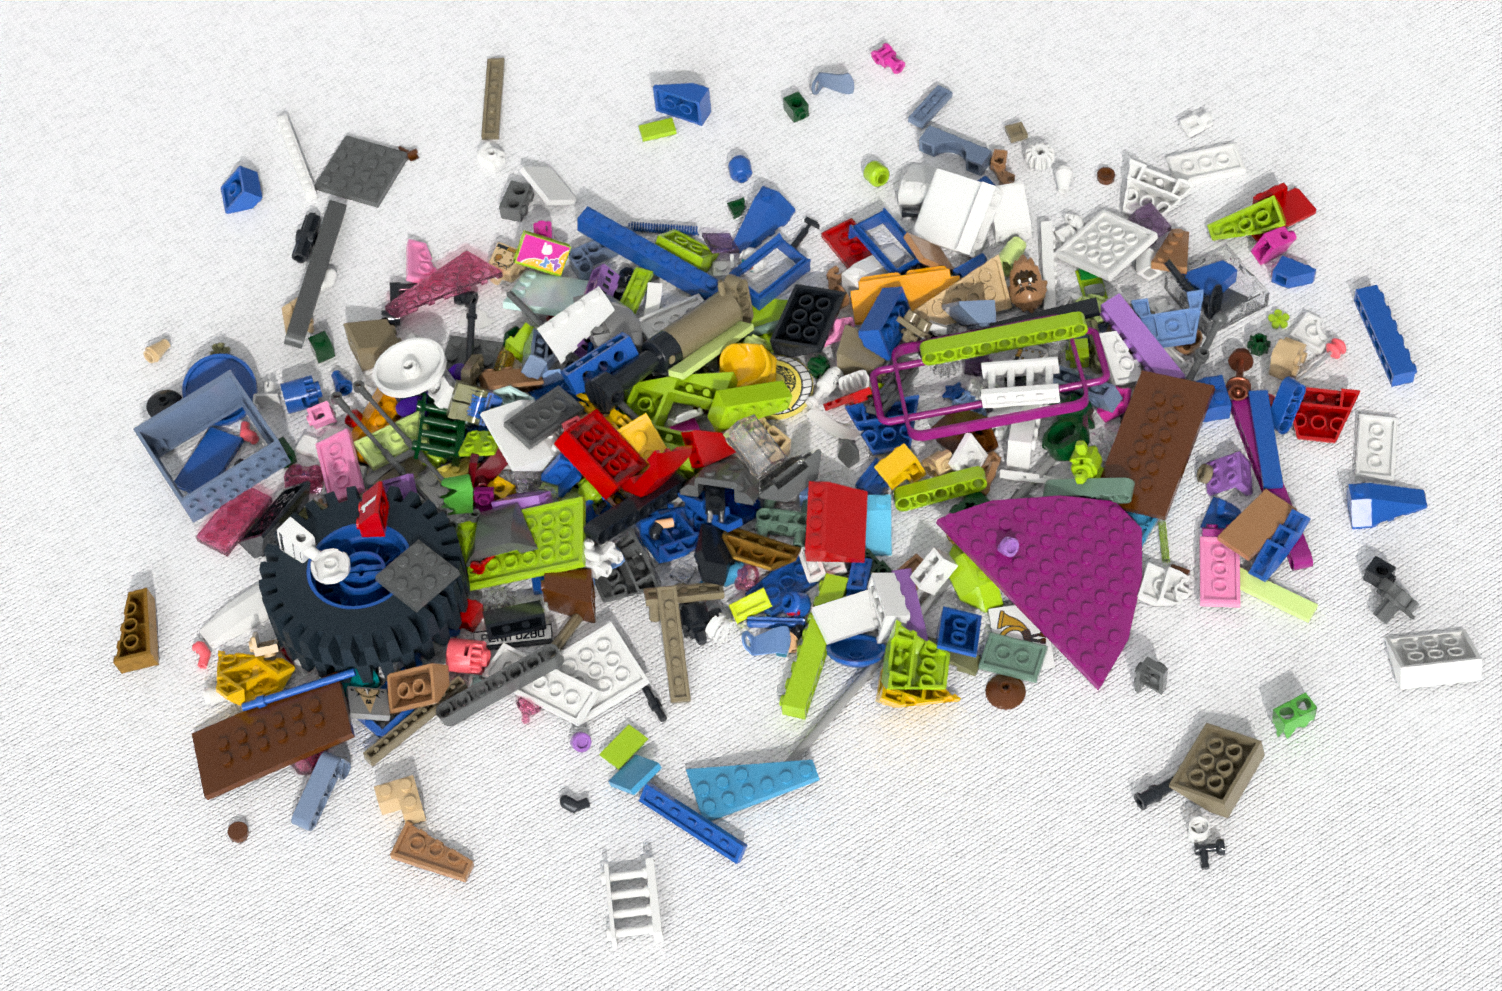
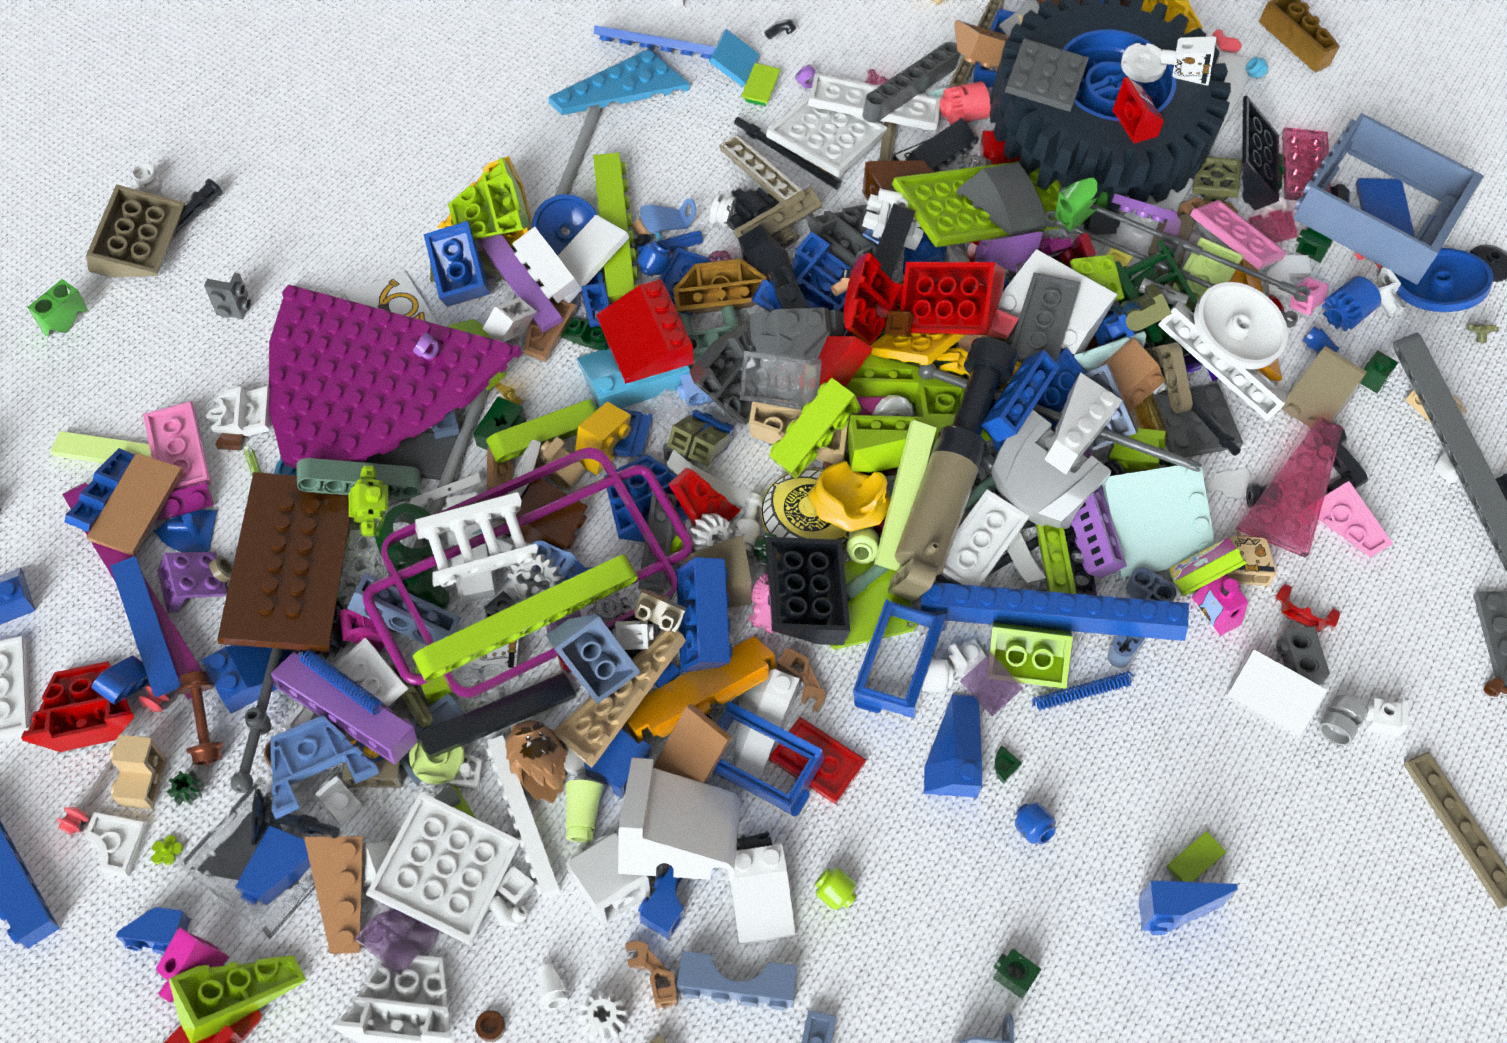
camera: 150 degrees right, 5 degrees up
neon yellow tile [729,588,772,624] -> none
black piece [791,217,820,249] -> none
sand green tile [979,632,1048,683] -> none
reddish brown dish [985,674,1026,710] -> none
black piece [1194,839,1225,870] -> none
none -> blue piece [299,650,381,715]
none -> olive hips [667,410,734,467]
none -> reddish brown tile [885,311,913,337]
none -> light grey pin [1139,278,1190,305]
none -> medium azure plate [1246,56,1268,79]
none -> red helmet [1276,584,1340,632]
none -> light grey wheel [1318,695,1368,746]

